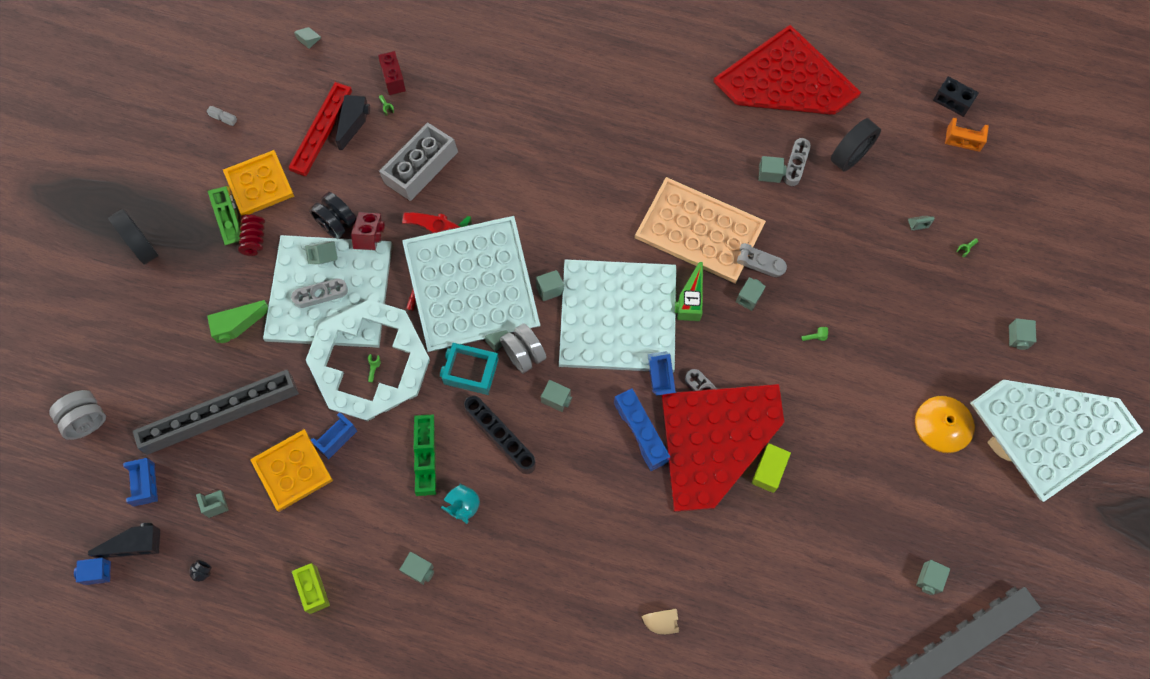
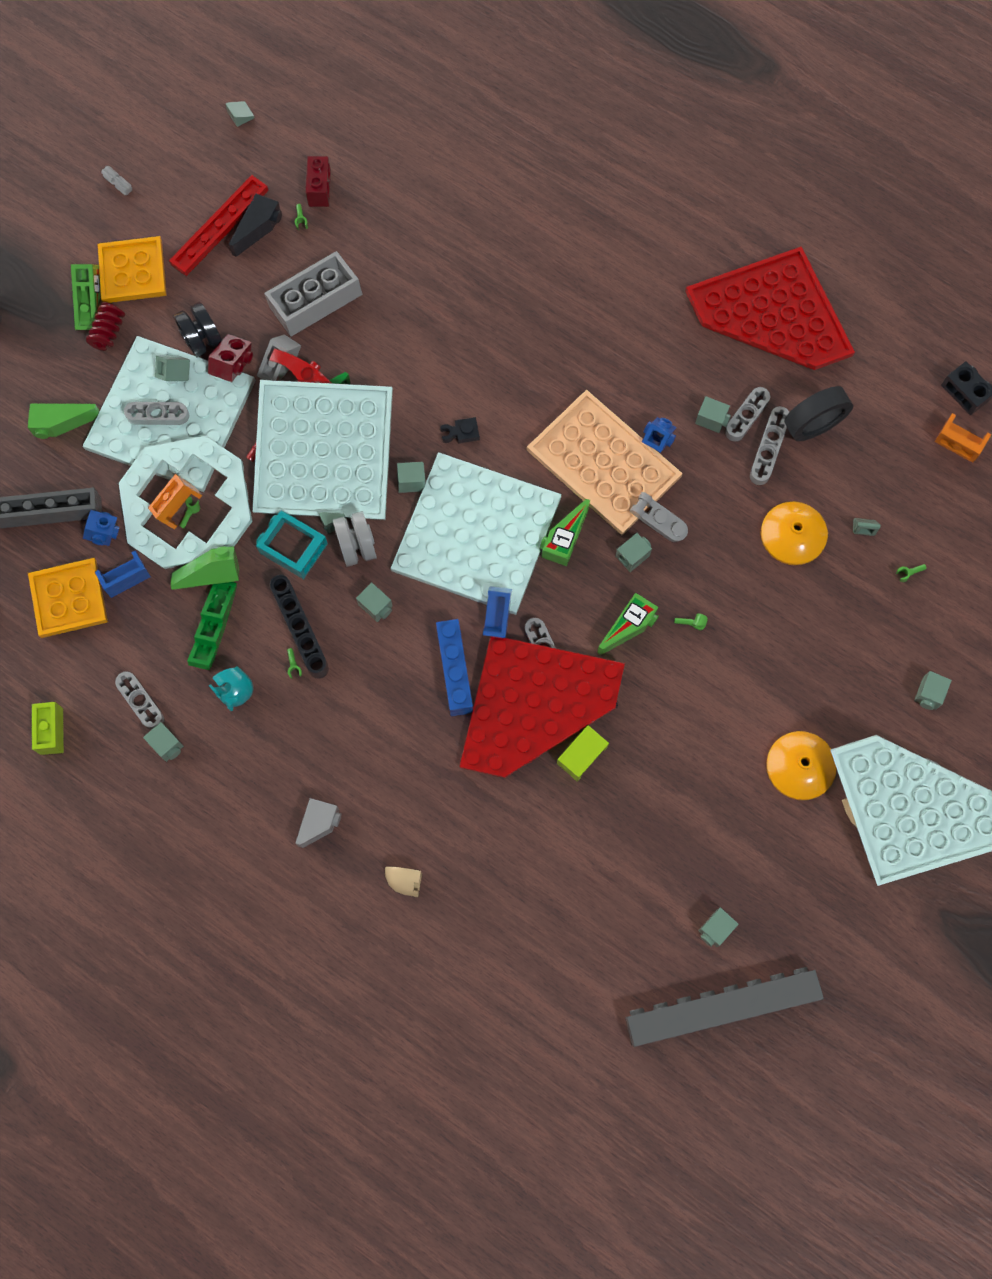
camera: 20 degrees right, 5 degrees up
none -> blue brick [83,510,120,546]
none -> light grey beam [115,672,164,729]
none -> orange panel [148,474,202,530]
none -> bright green slope [171,546,239,590]
none -> light grey slope [257,334,301,381]
none -> bright green hand [287,648,302,679]
none -> light grey slope [295,798,341,848]
none -> black plate [440,417,480,444]
none -> bright green slope [597,593,659,655]
none -> blue brick [642,417,677,452]
none -> light grey beam [750,406,789,485]
none -> light orange dish [761,502,828,565]

